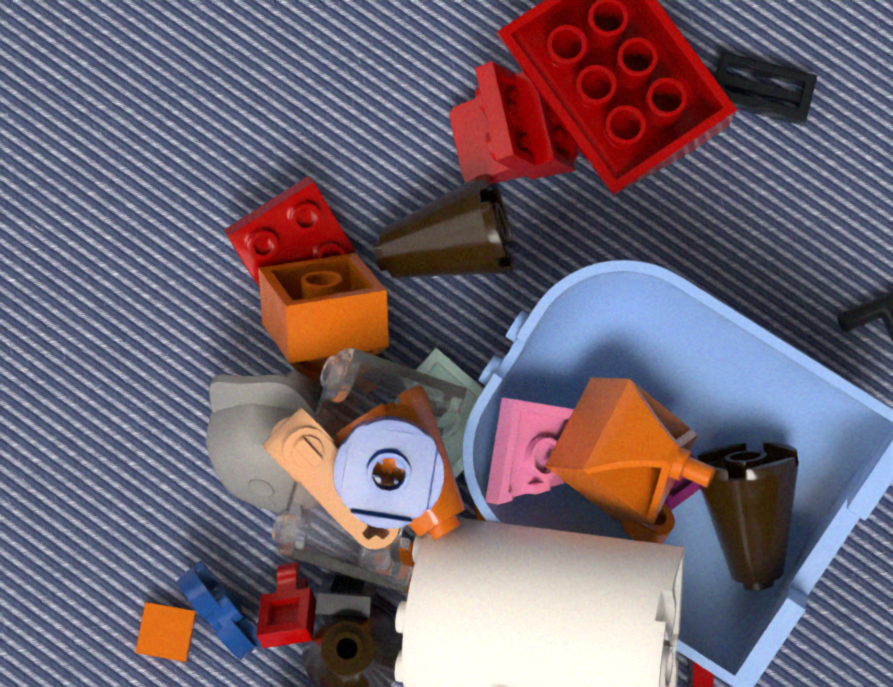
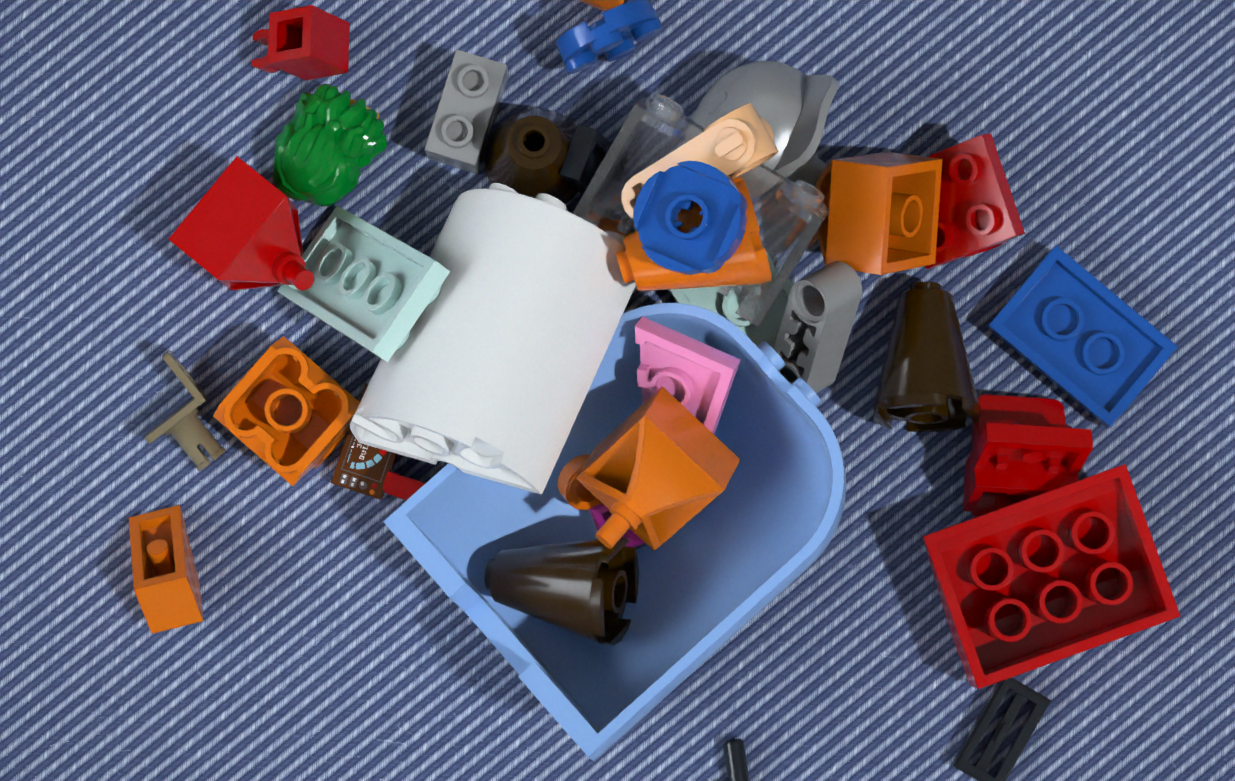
camera: 100 degrees right, 5 degrees up
red plate [256,561,317,648] -> none
none -> light grey beam [774,261,862,393]
none -> blue plate [986,245,1178,429]

